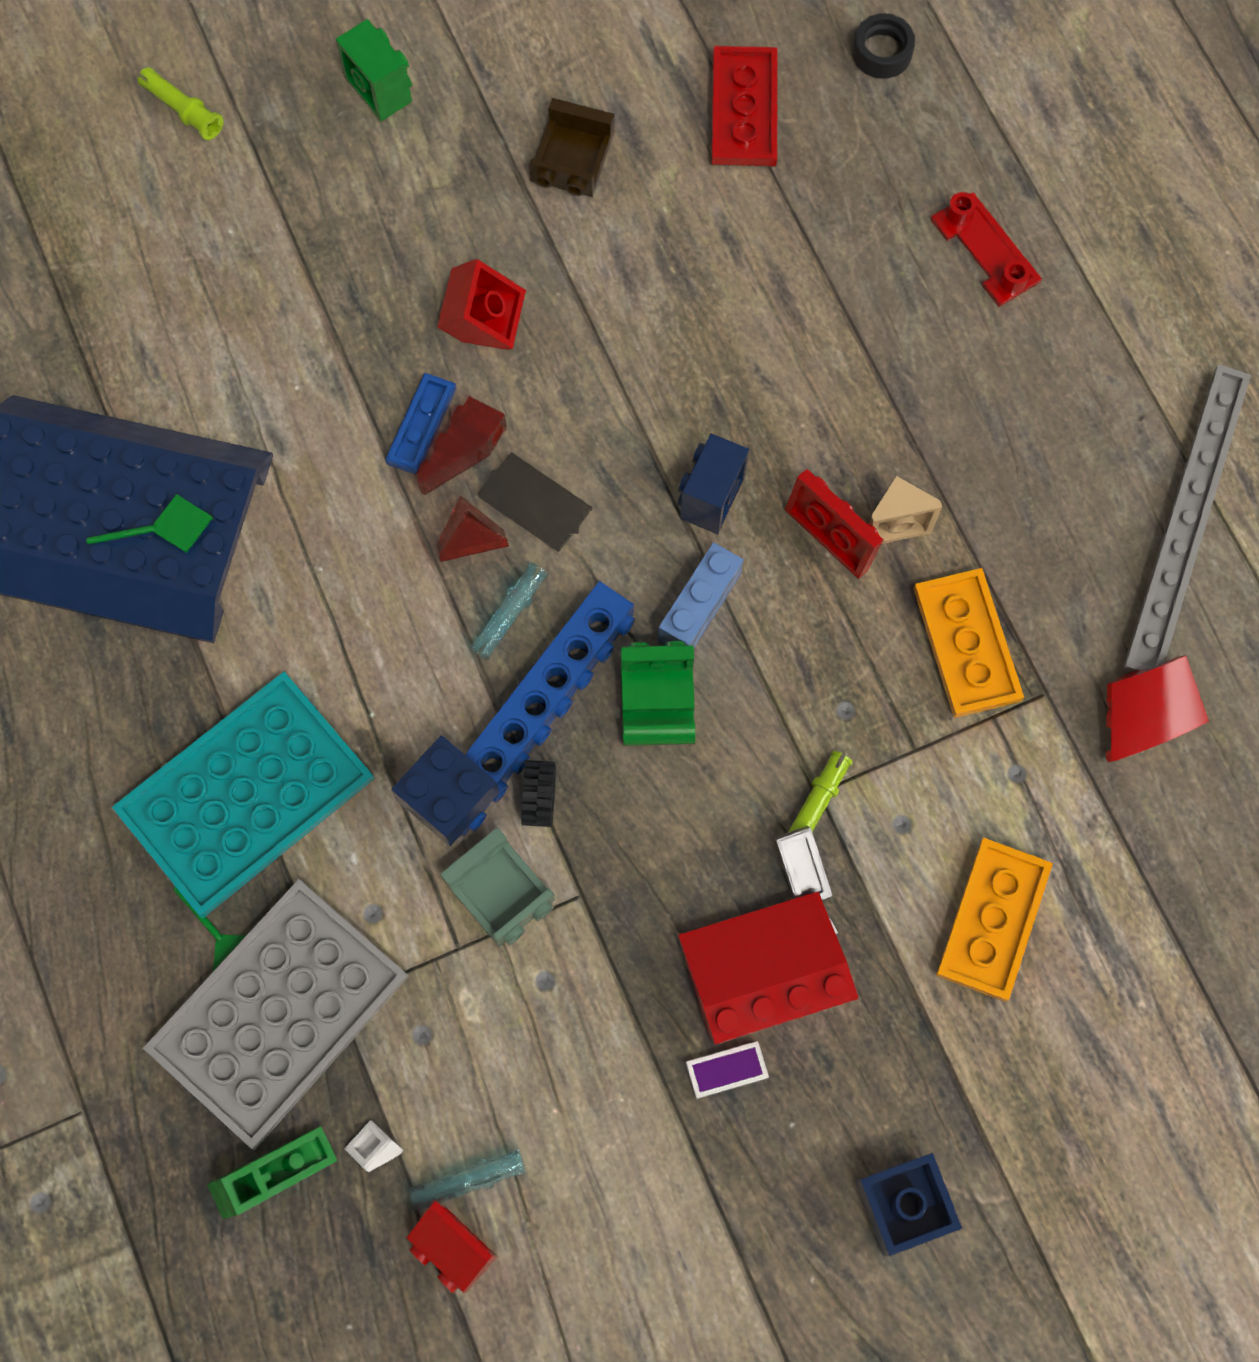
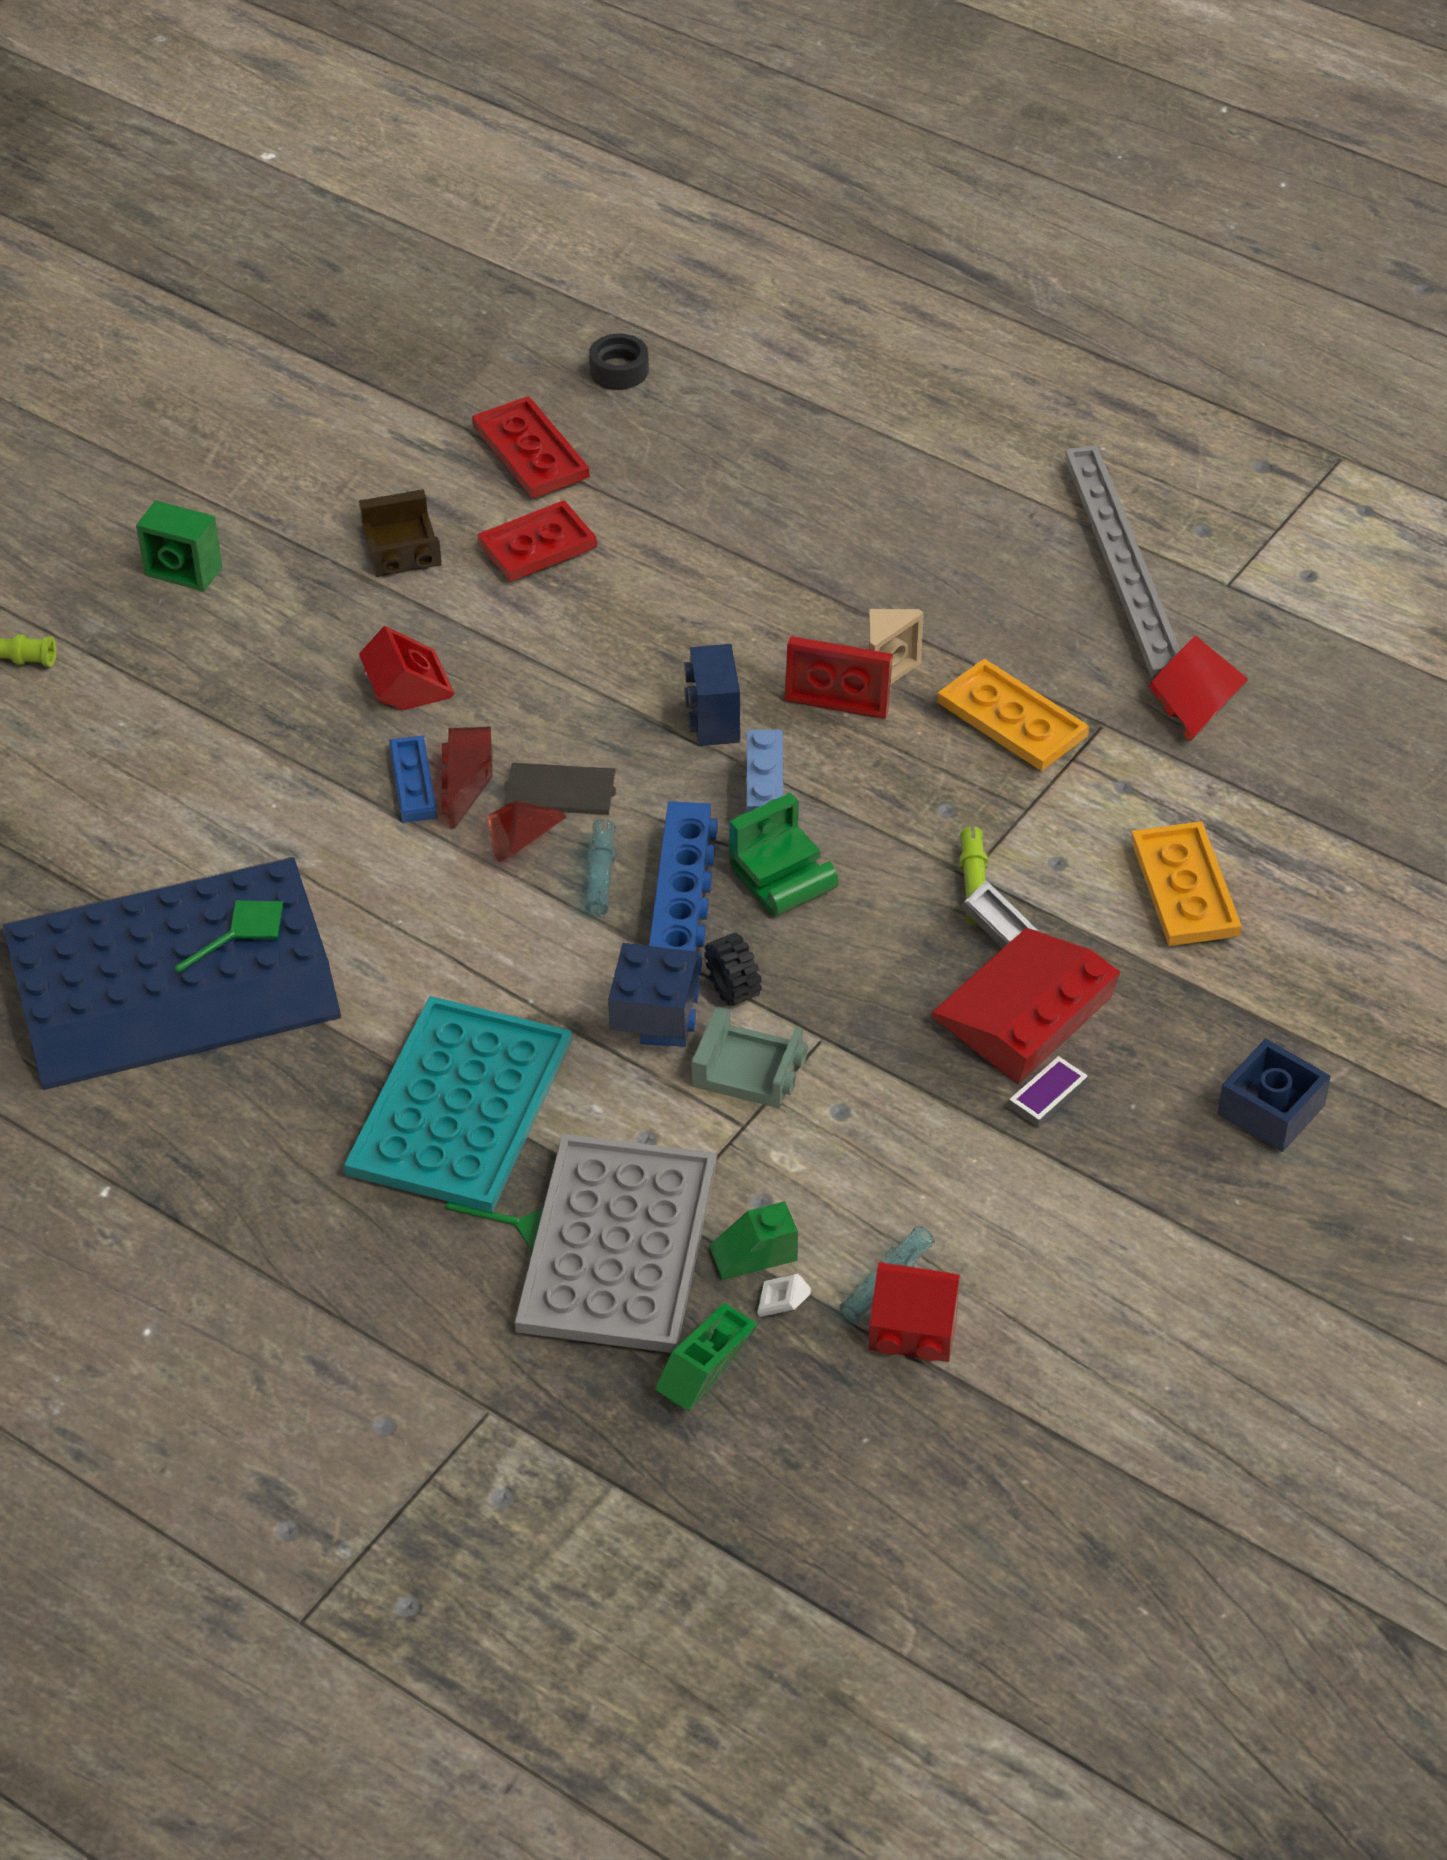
camera: 30 degrees left, 25 degrees down
red brick [930,192,1042,307] -> none
none -> red plate [477,500,597,582]
none -> green slope [709,1201,798,1280]

